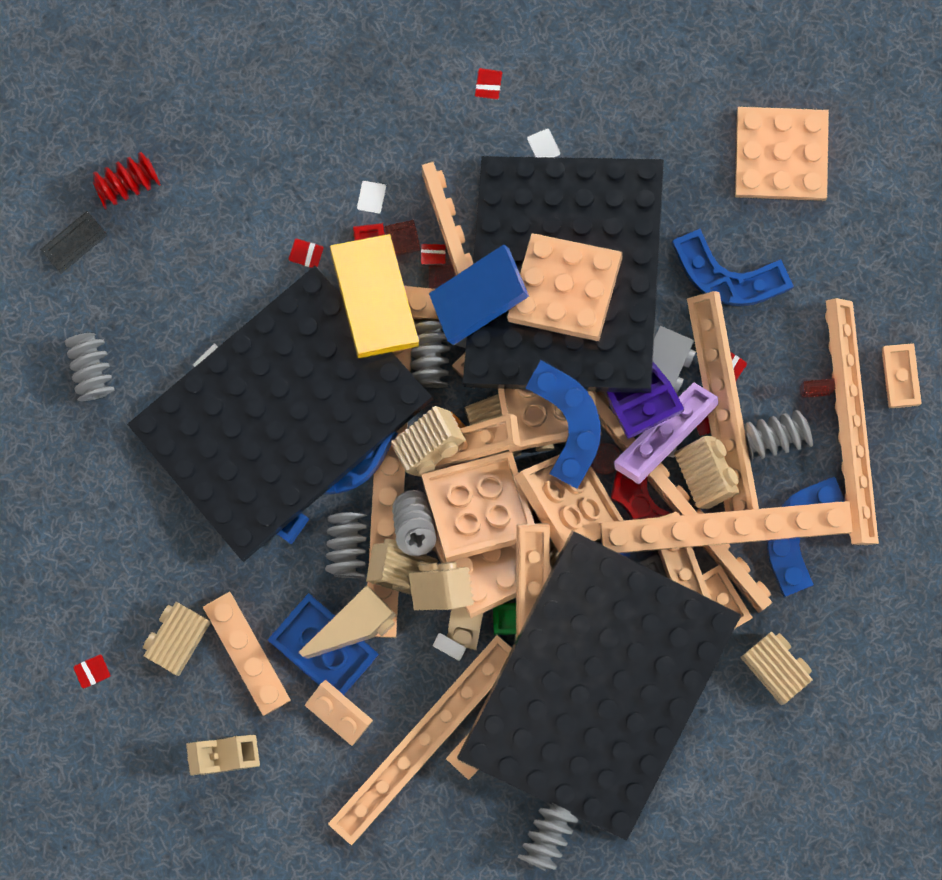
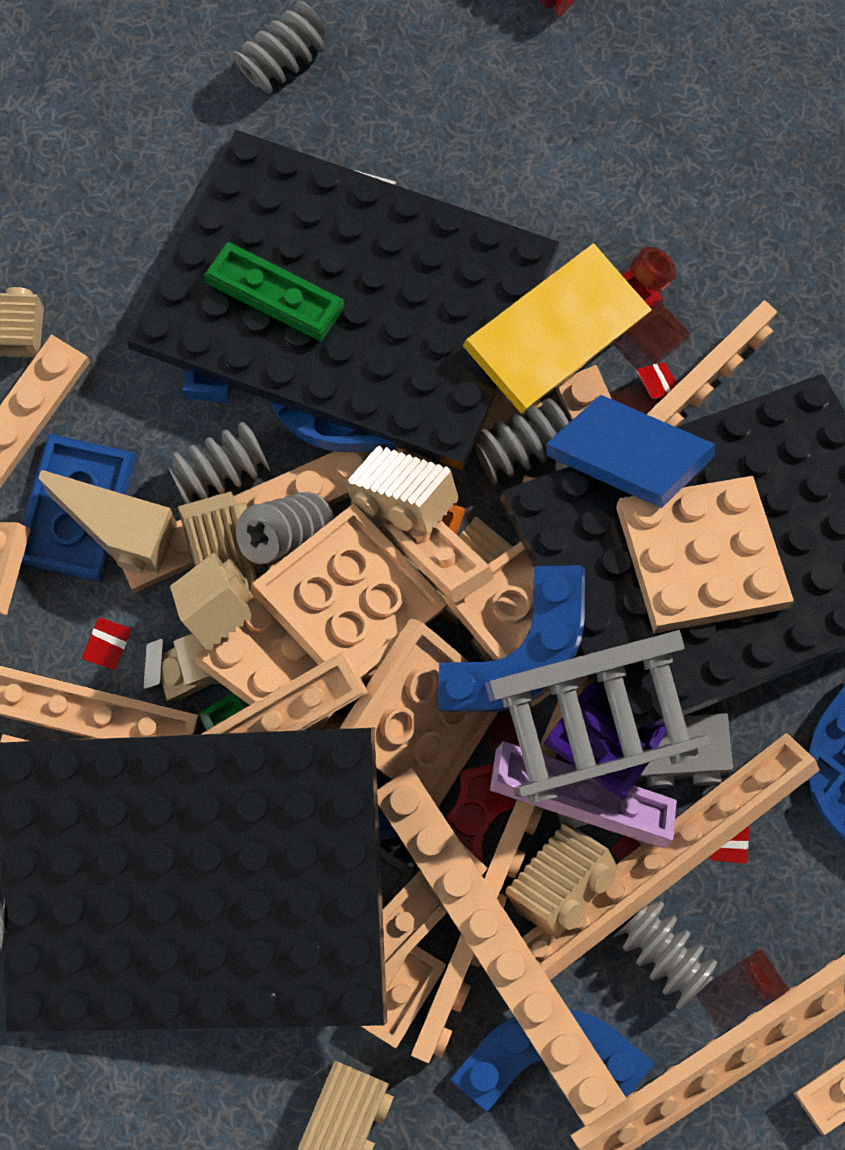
camera: 65 degrees right, 5 degrees down
red sticker [289,239,324,268] -> none
white sticker [357,181,386,213] -> none
none -> red sticker [82,618,131,670]
none -> green tile [204,242,344,342]
none -> light grey fence [485,630,712,804]
none -> clear red tile [631,247,676,291]

